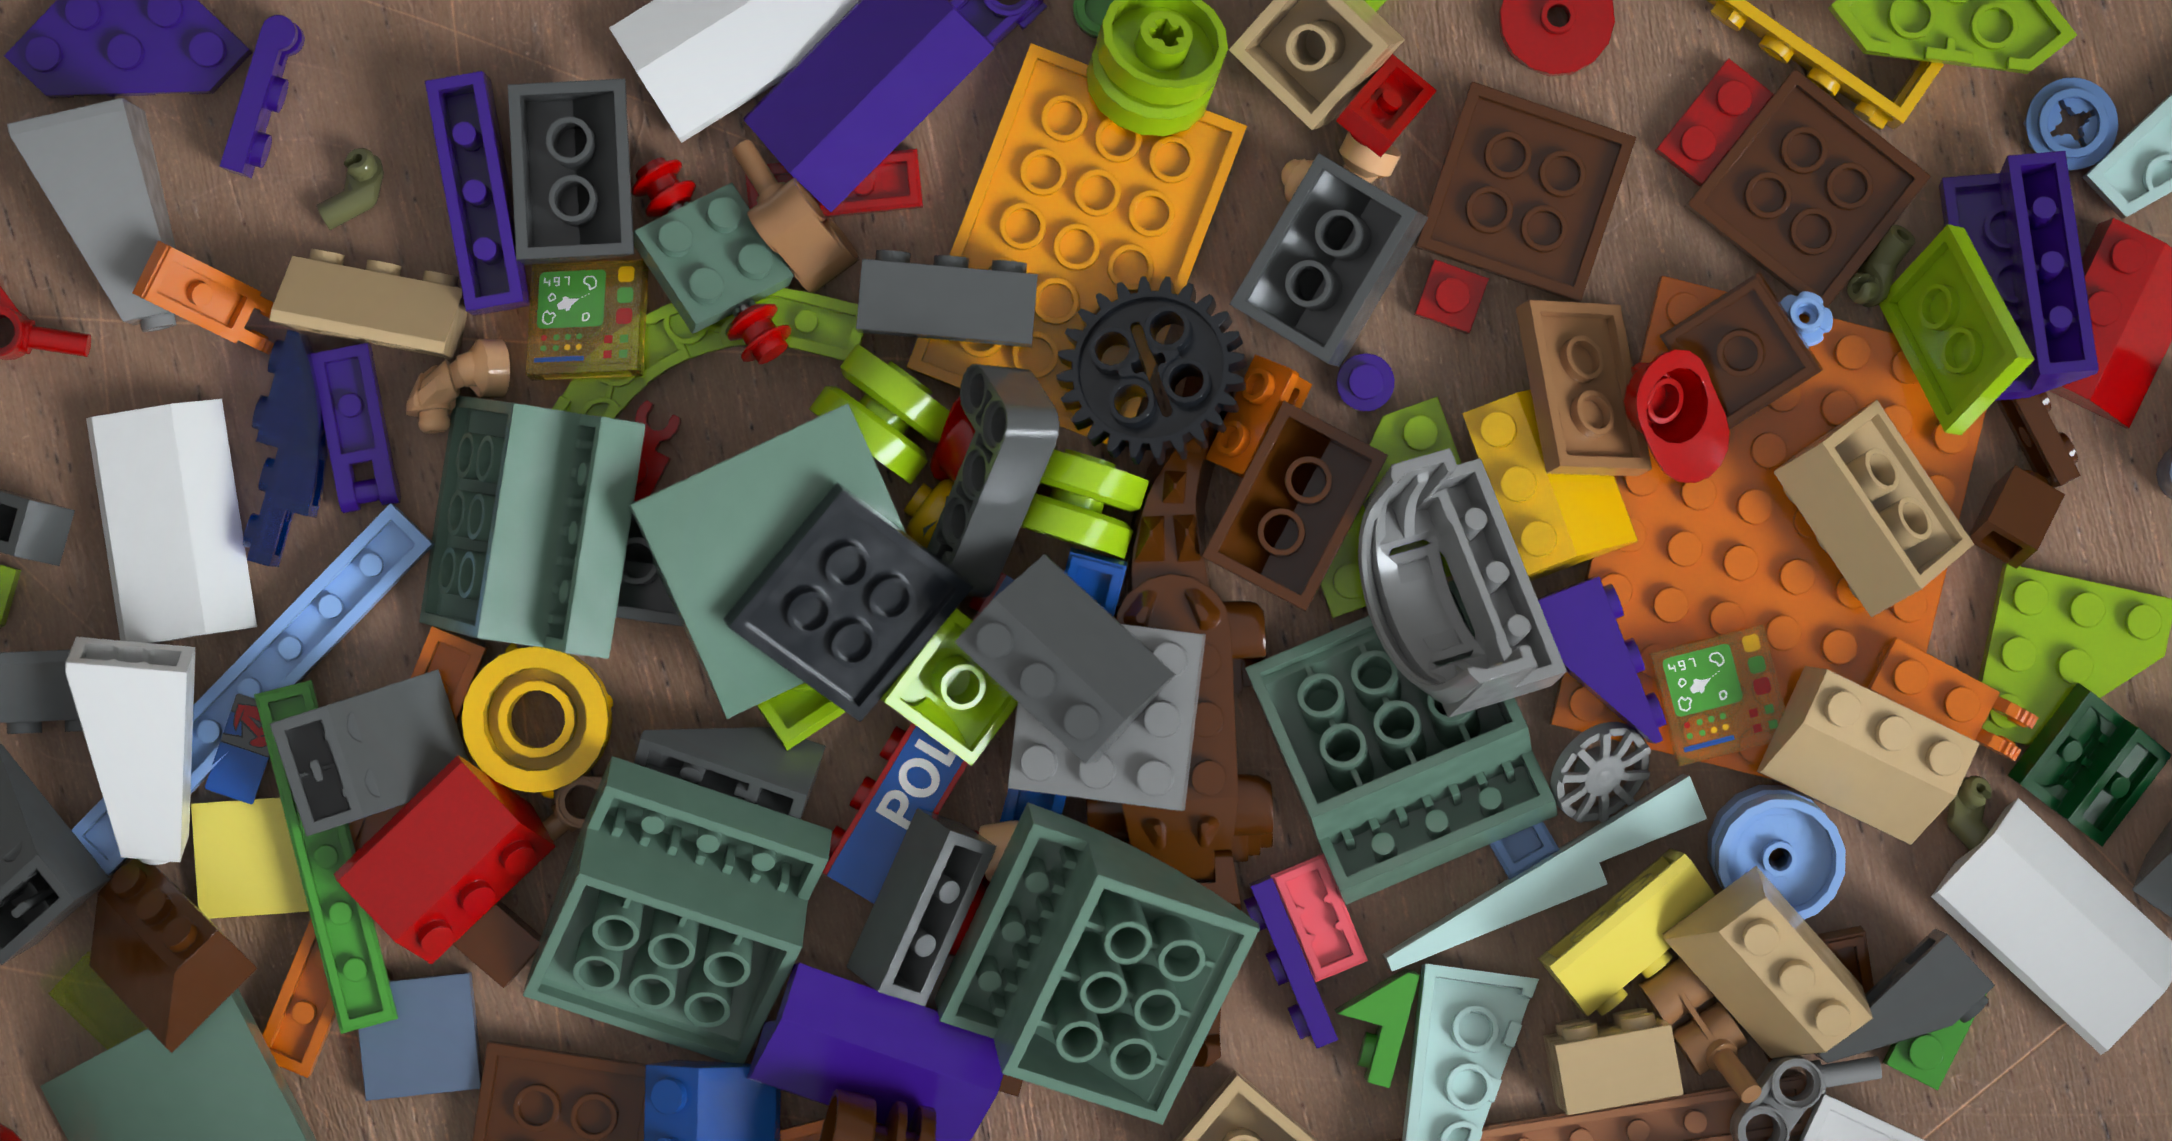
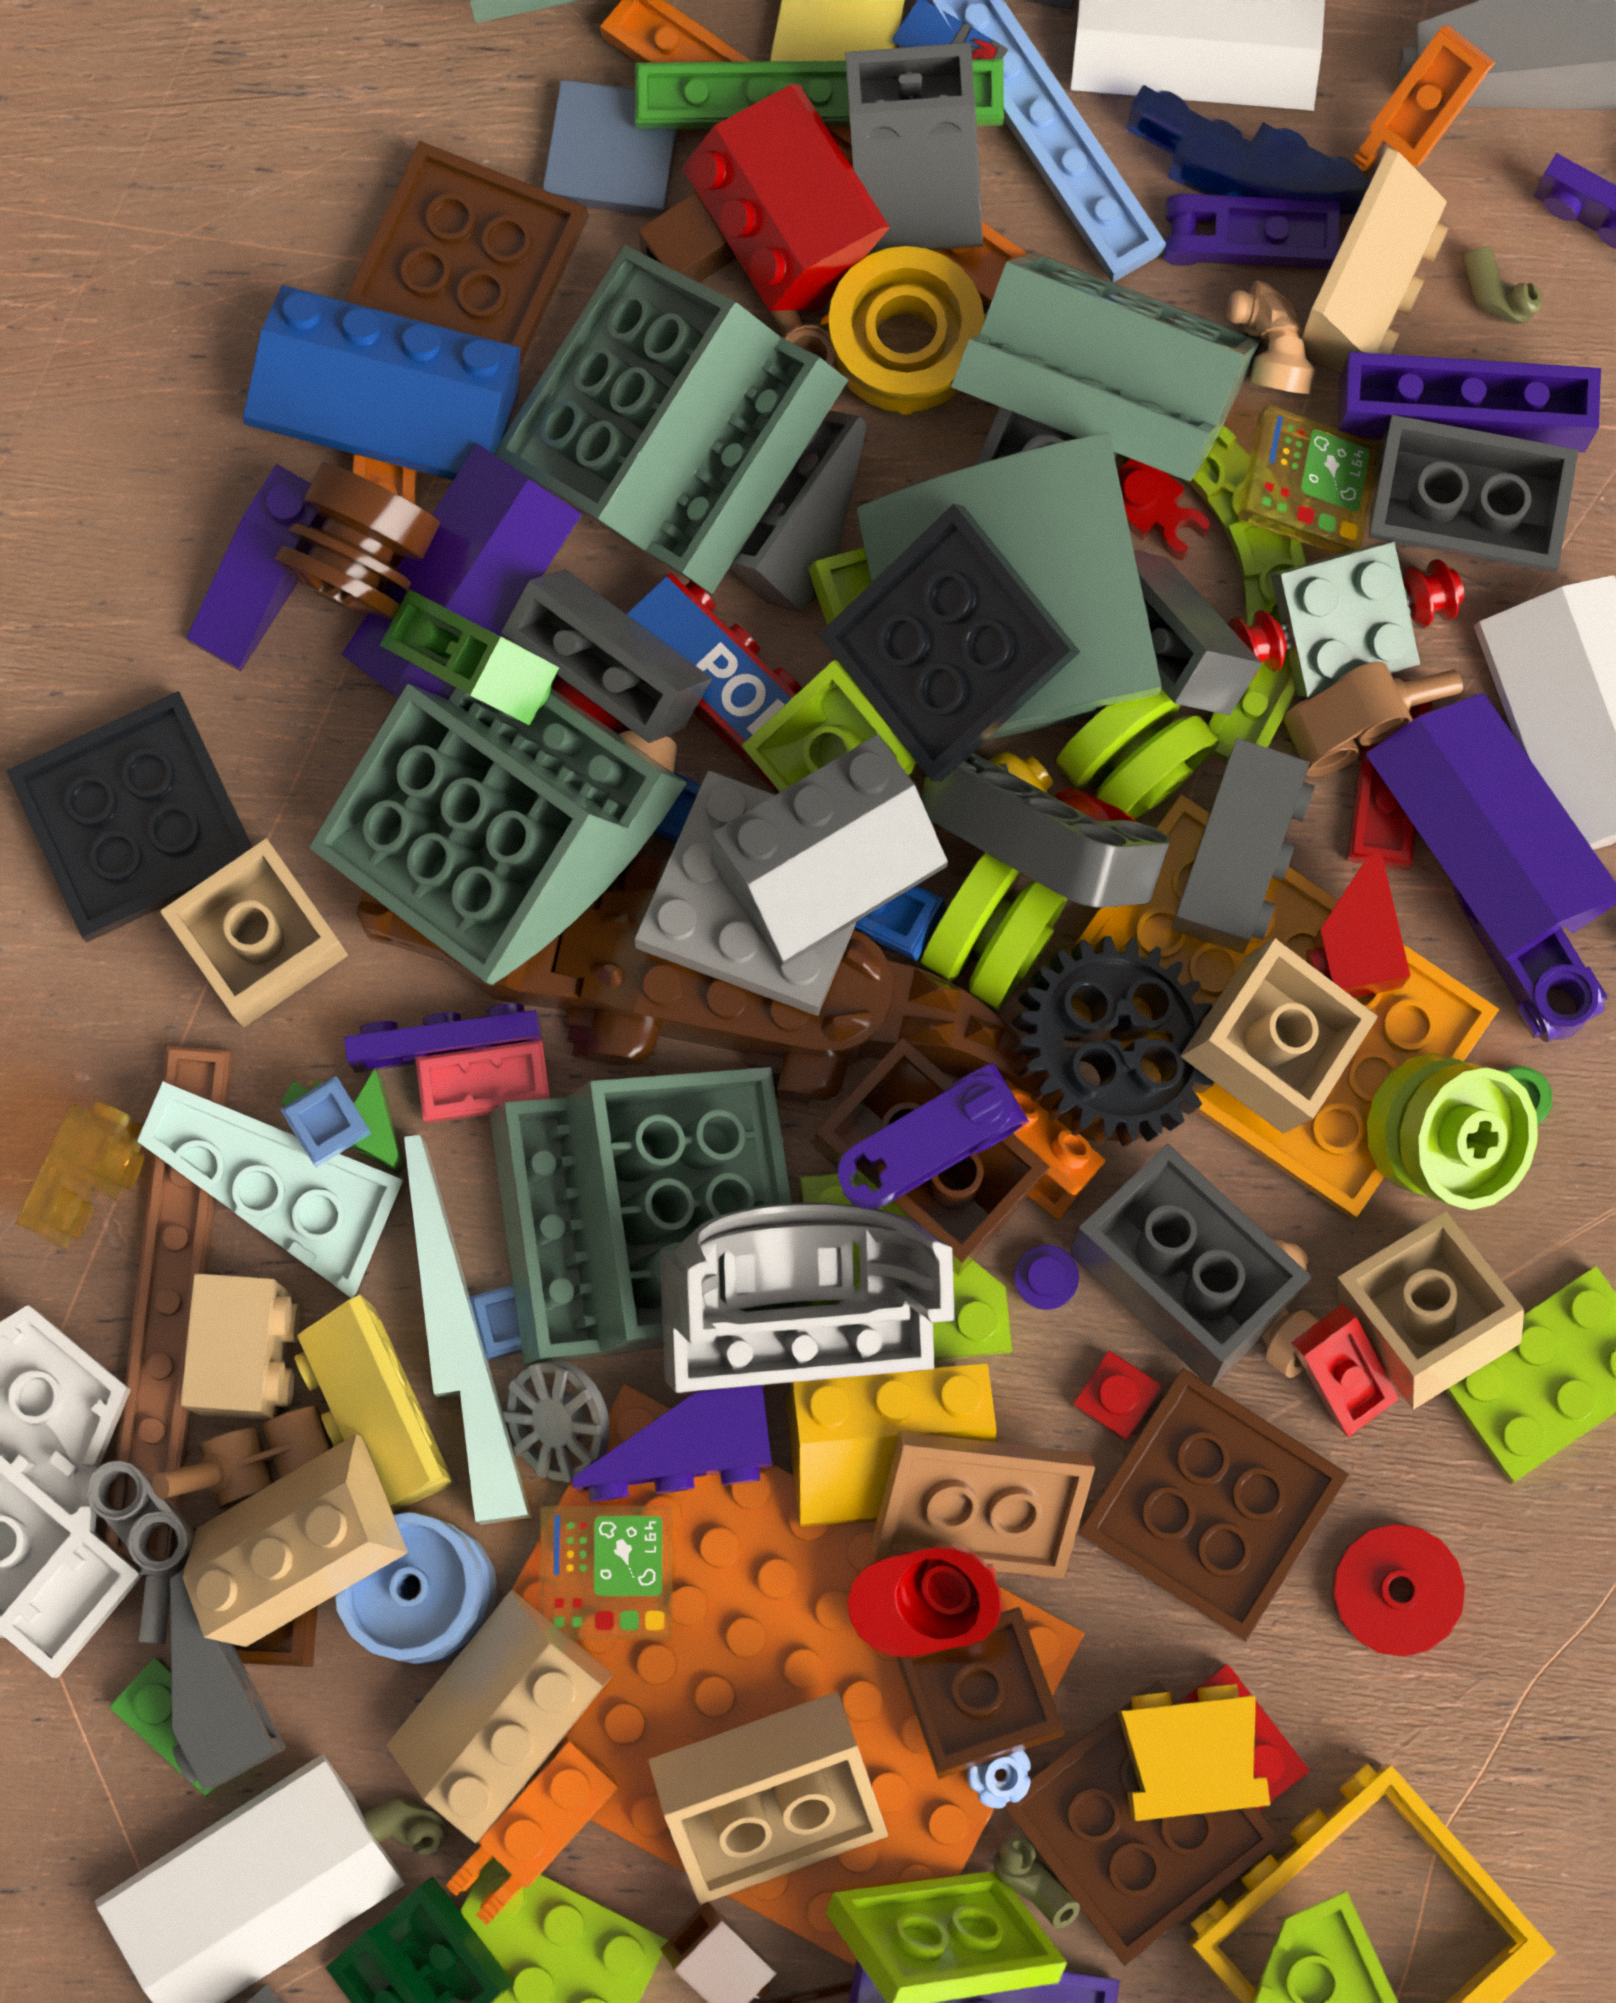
camera: 105 degrees right, 10 degrees down
none -> medium blue tile [281,1076,372,1168]
none -> bright green slope [380,589,559,725]
none -> dark purple piece [838,1063,1029,1210]
none -> yellow hips [1117,1684,1270,1821]
none -> dark grey brick [1133,549,1262,715]
none -> tan brick [1180,938,1378,1134]
none -> red slope [1306,852,1411,998]

